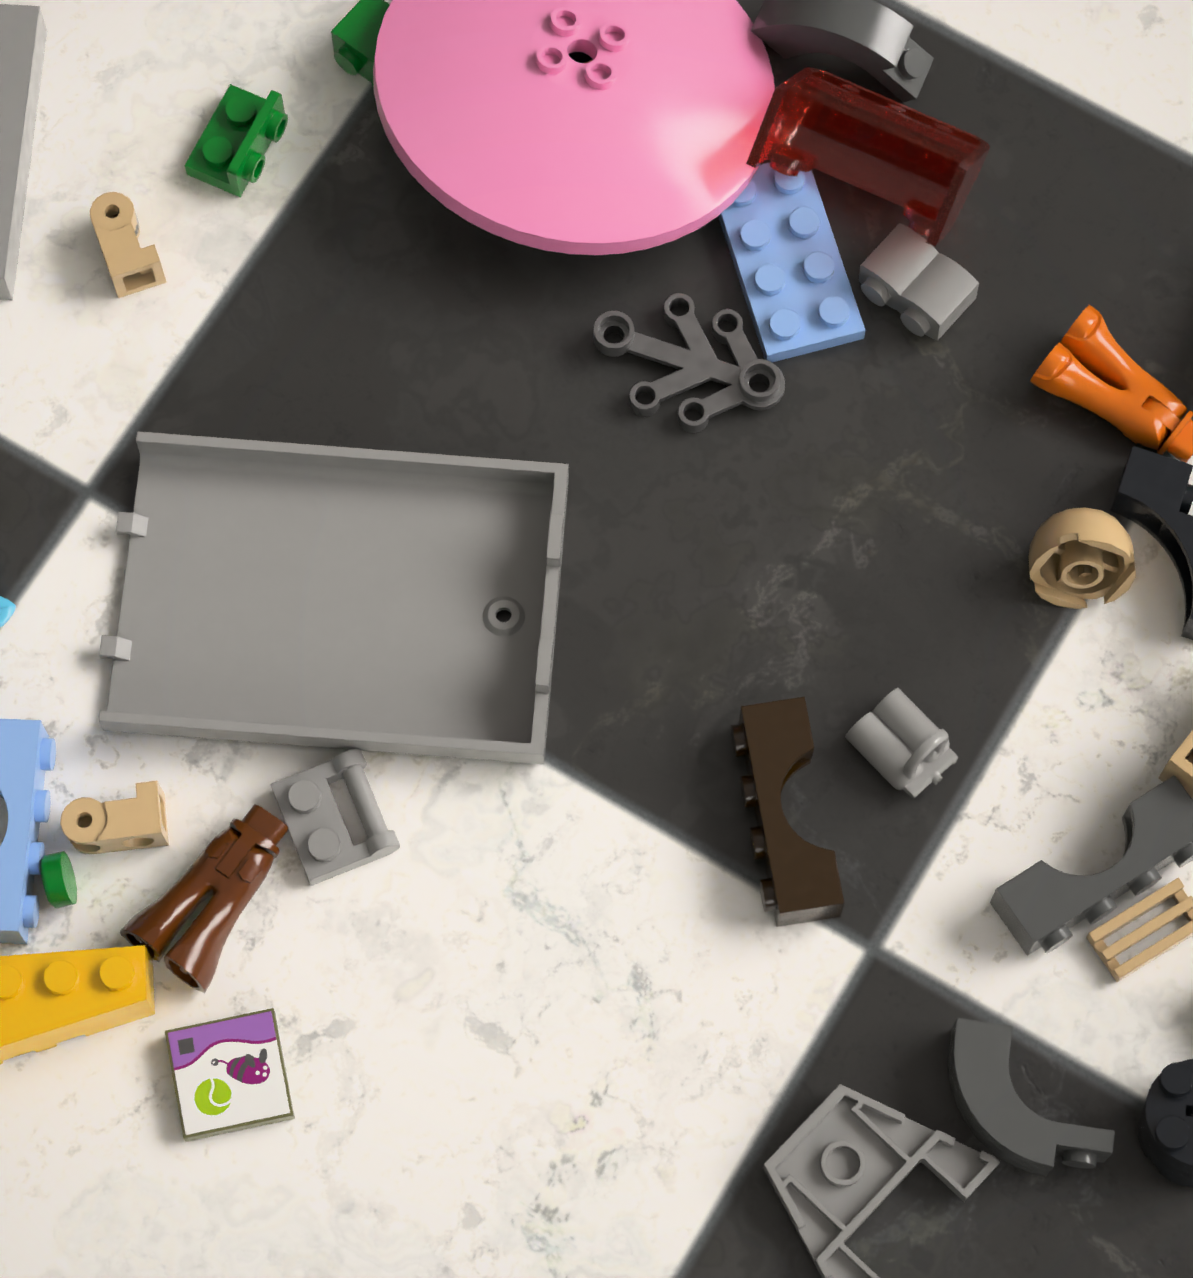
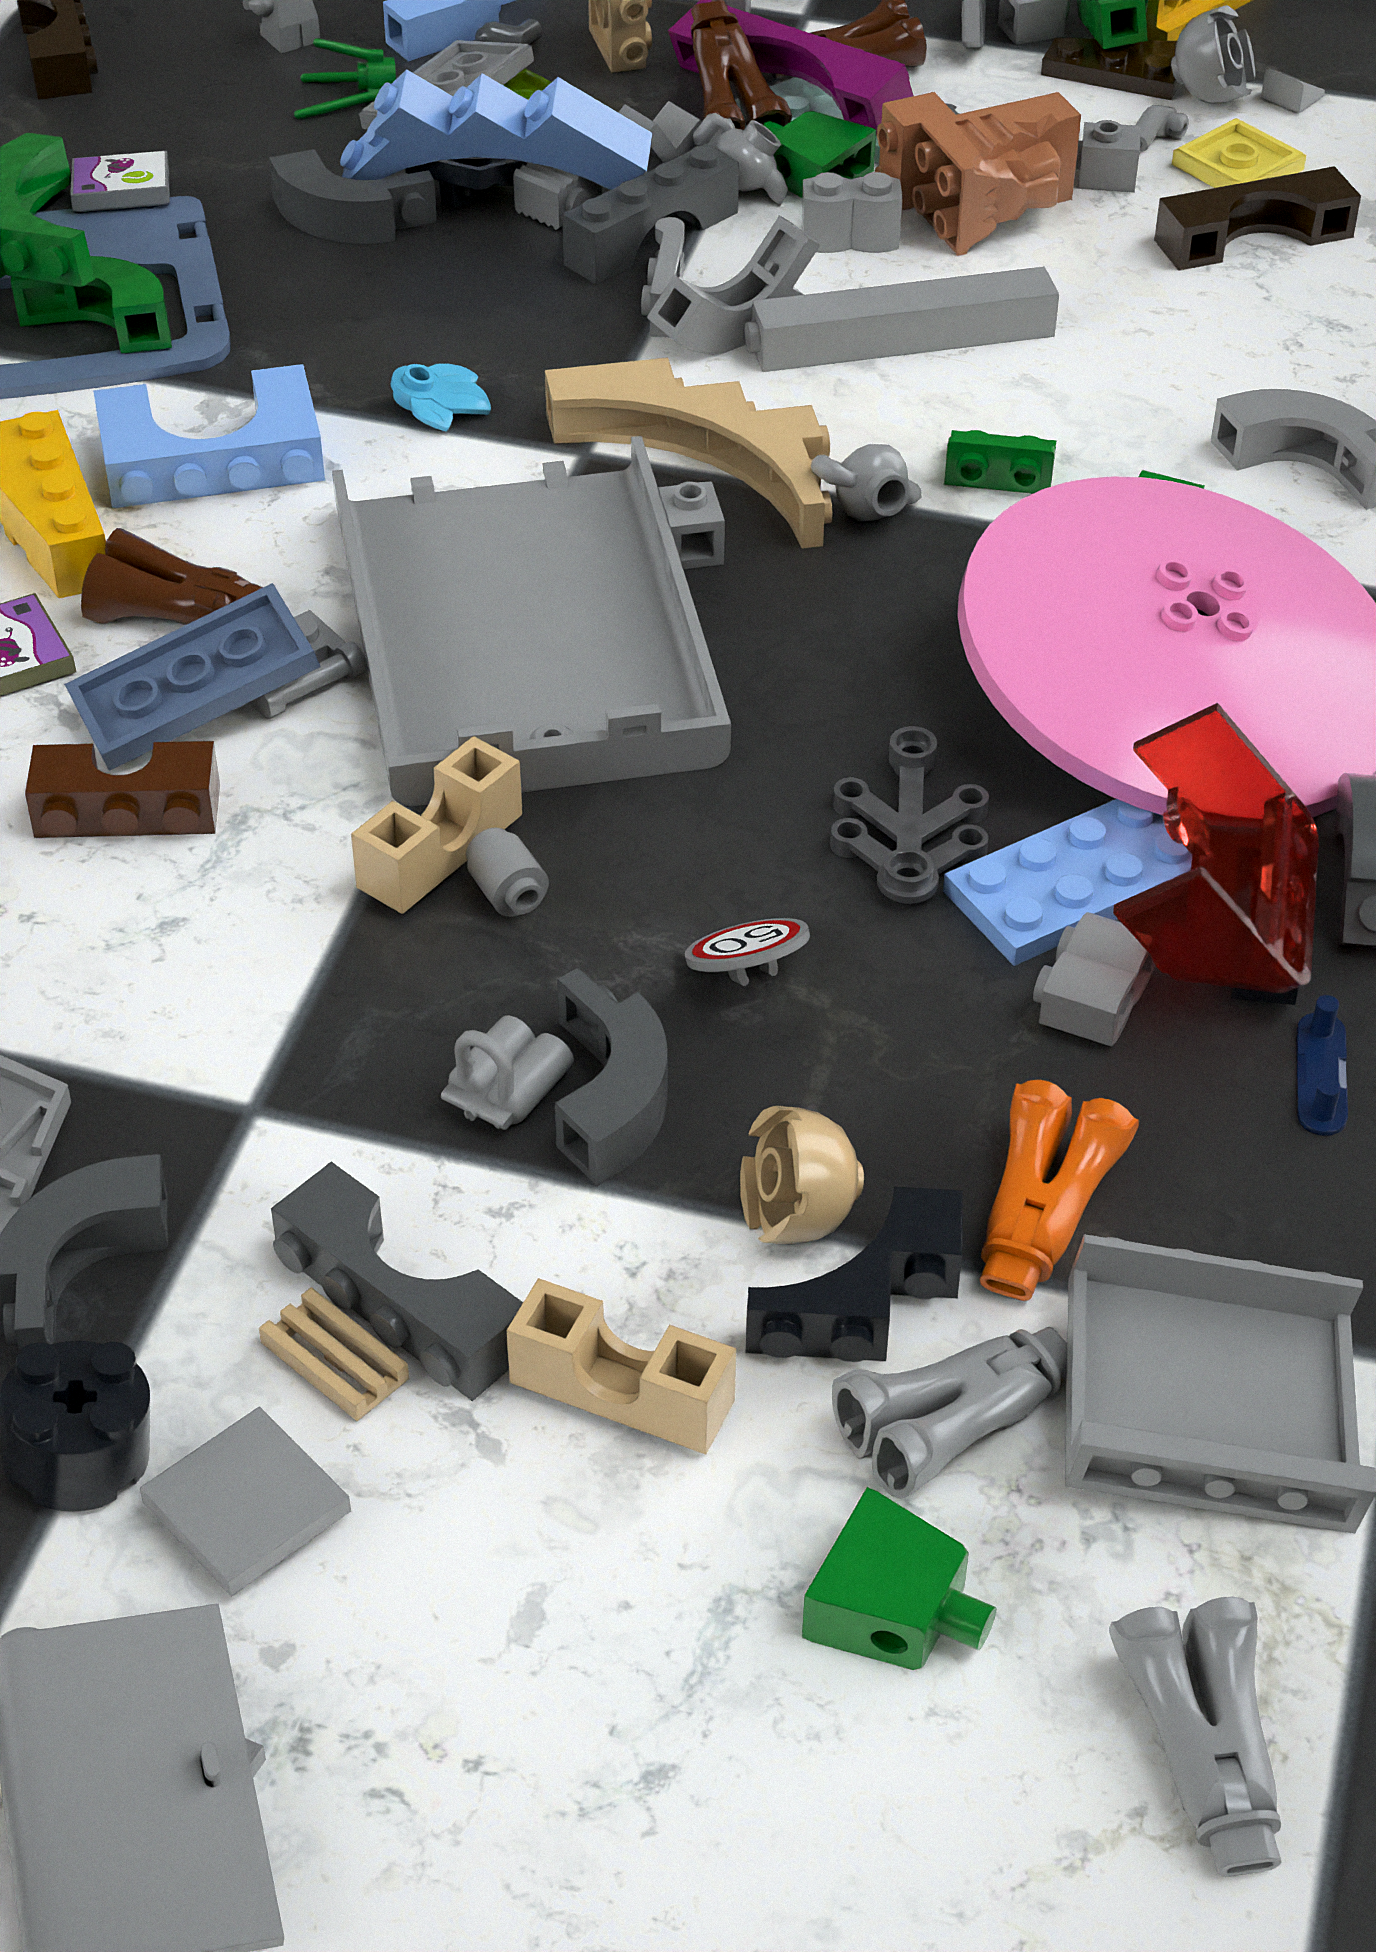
camera: 75 degrees right, 25 degrees down
green tile [40,851,77,909] -> none
tan leg [60,781,169,854] -> none
tan leg [90,192,167,298] -> none
dark brown arch [731,696,845,927] -> none
none -> reddish brown arch [25,741,220,838]
none -> sand blue plate [64,583,321,771]
none -> tan arch [351,736,522,914]
none -> light grey brick [466,828,549,917]
none -> tan arch [545,358,832,548]
none -> dark grey arch [555,967,668,1186]
none -> light grey brick [658,481,725,569]
none -> piece [685,918,810,986]
none -> light grey piece [811,444,922,522]
none -> dark blue piece [1297,995,1348,1136]

